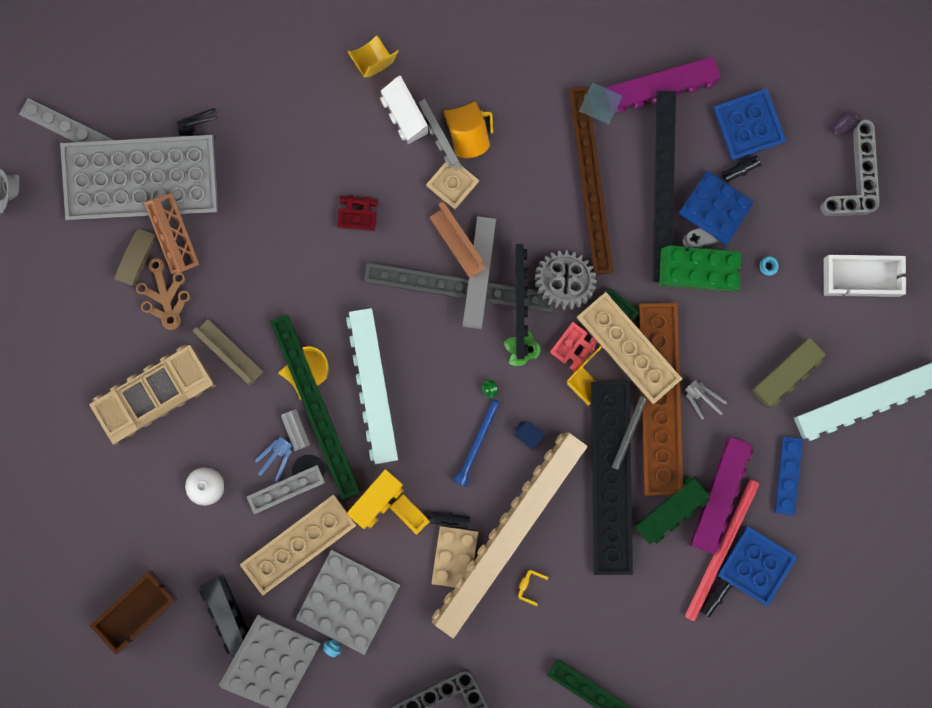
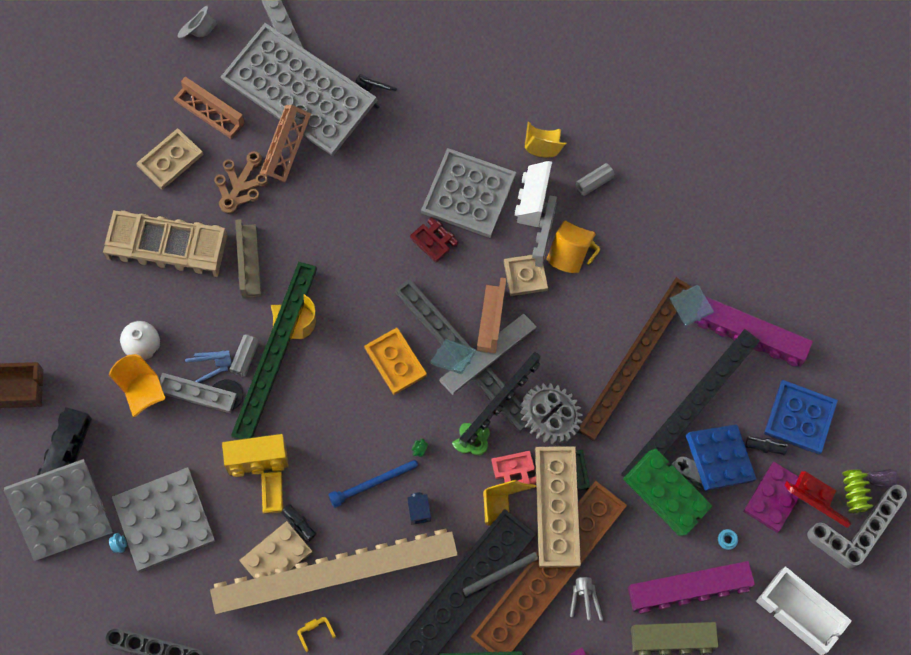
camera: 45 degrees right, 15 degrees down
dark tan slope [114,228,156,287] -> none
tan plate [240,495,357,596] -> none
light aqua brick [346,308,398,464] -> none
none -> light orange piece [109,354,165,417]
none -> tan plate [136,128,203,190]
none -> nougat fence [173,77,245,139]
none -> light orange plate [364,327,427,395]
none -> light grey plate [421,148,516,238]
none -> clear light blue piece [431,339,476,374]
none -> light grey axle [576,163,615,196]
none -> magenta brick [628,561,755,614]
none -> magenta plate [743,461,799,533]
none -> red plate [784,471,851,528]
none -> lime piece [842,470,873,513]

